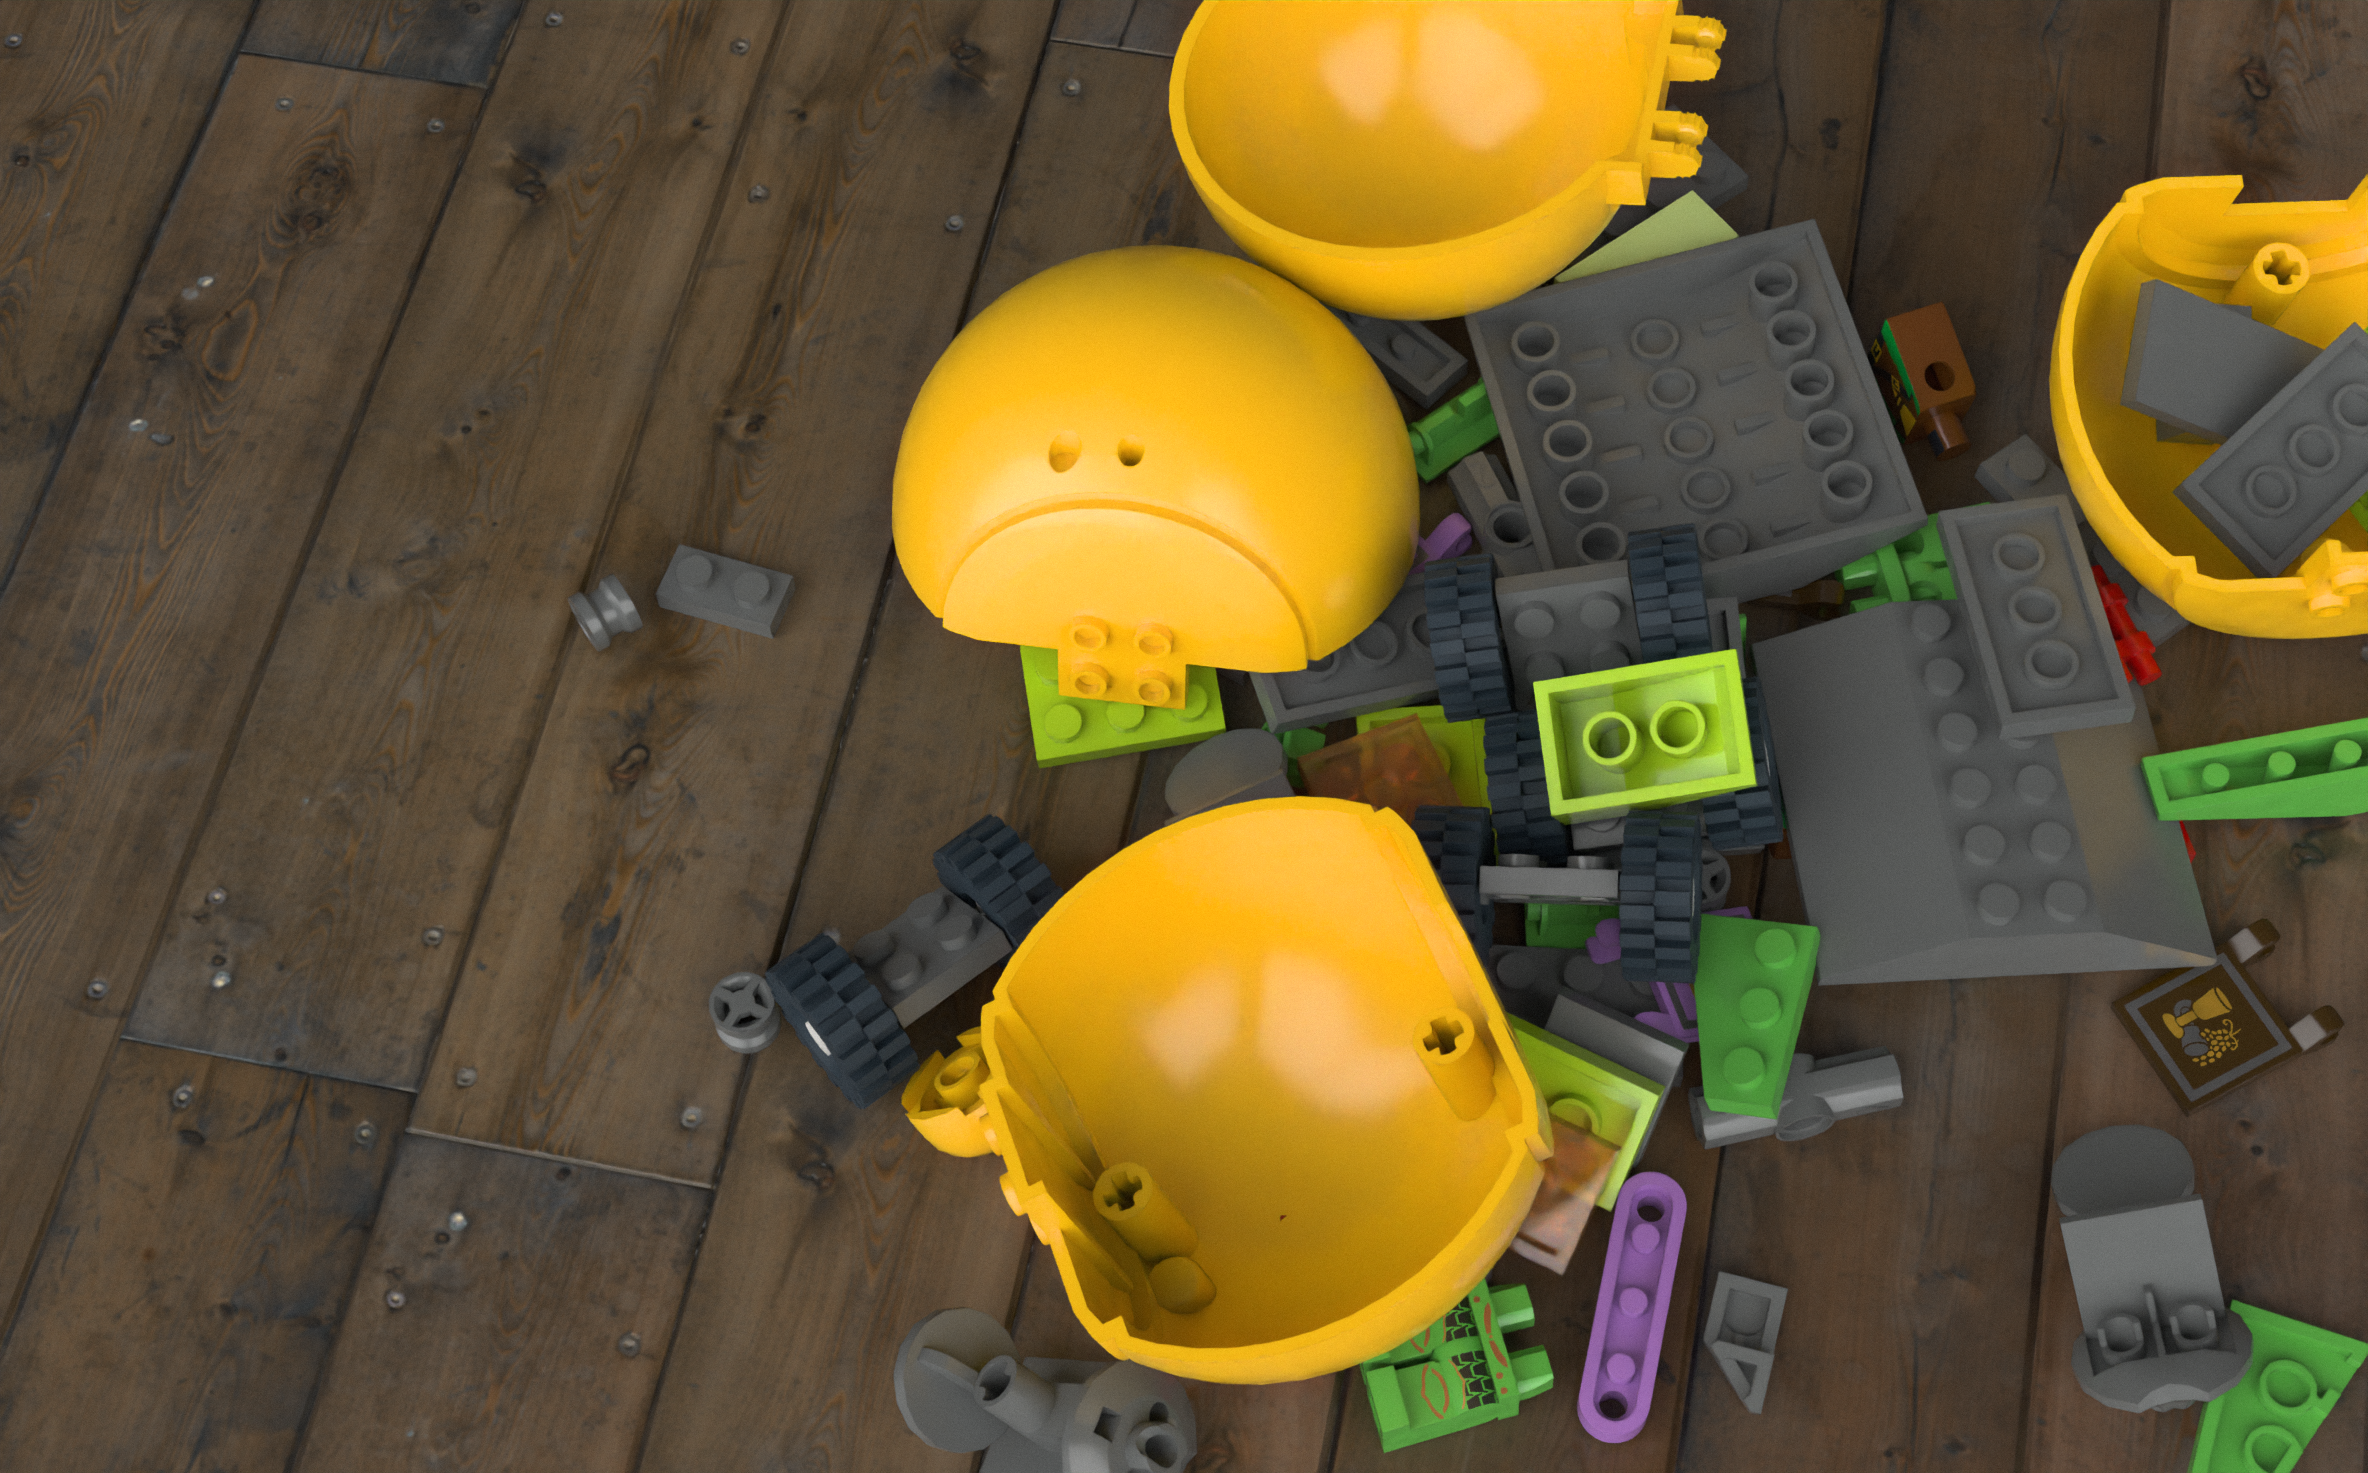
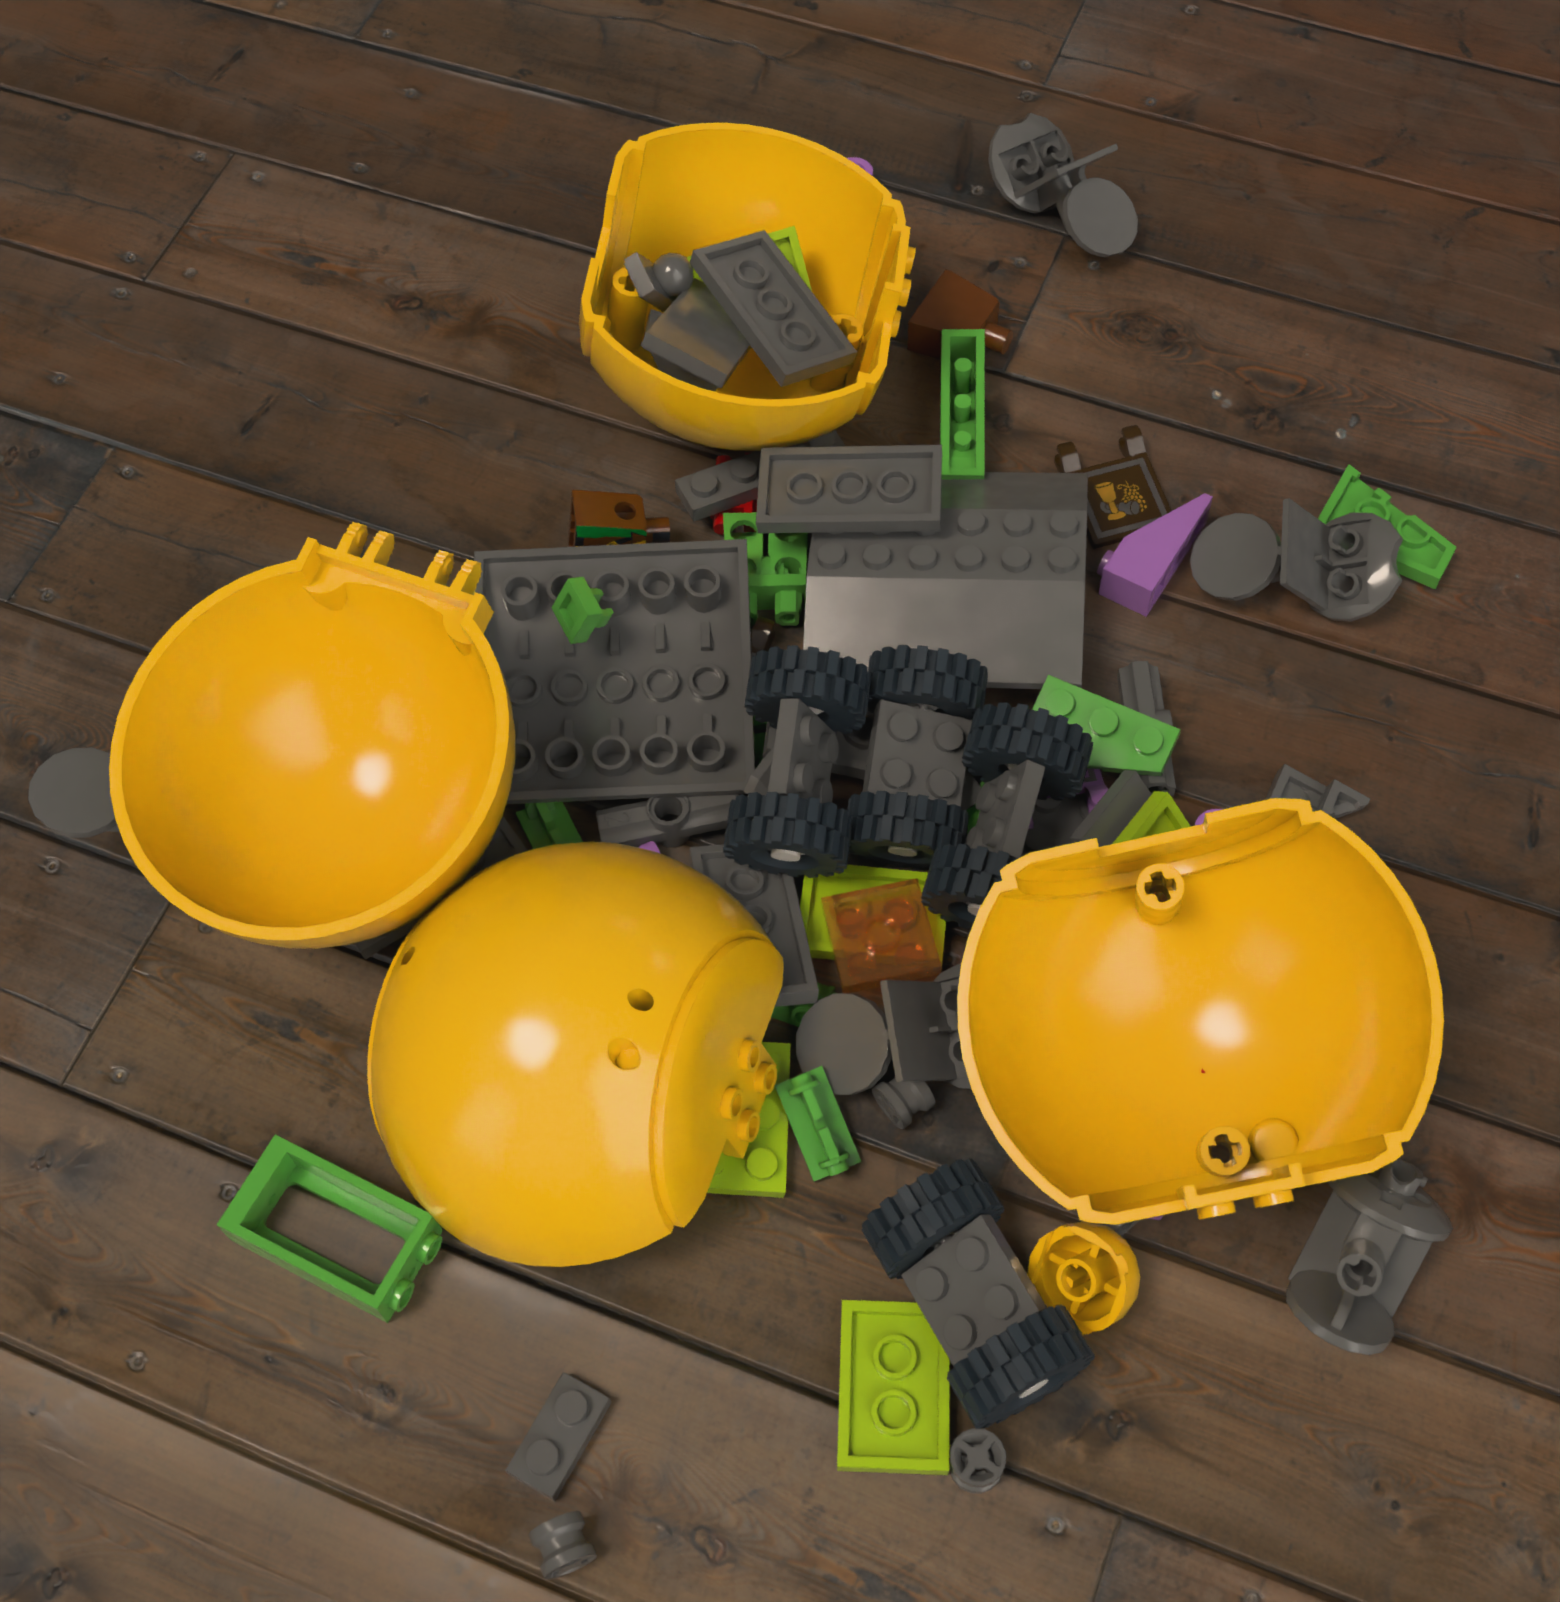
camera: 80 degrees left, 0 degrees up
lime slope [1533,649,1758,825] -> none
none -> bright green piece [217,1134,443,1323]
none -> bright green tile [551,577,614,644]
none -> dark grey tile [624,252,694,312]
none -> bright green hinge [775,1066,861,1182]
none -> lime plate [837,1300,950,1475]
none -> medium lavender slope [1097,493,1213,617]

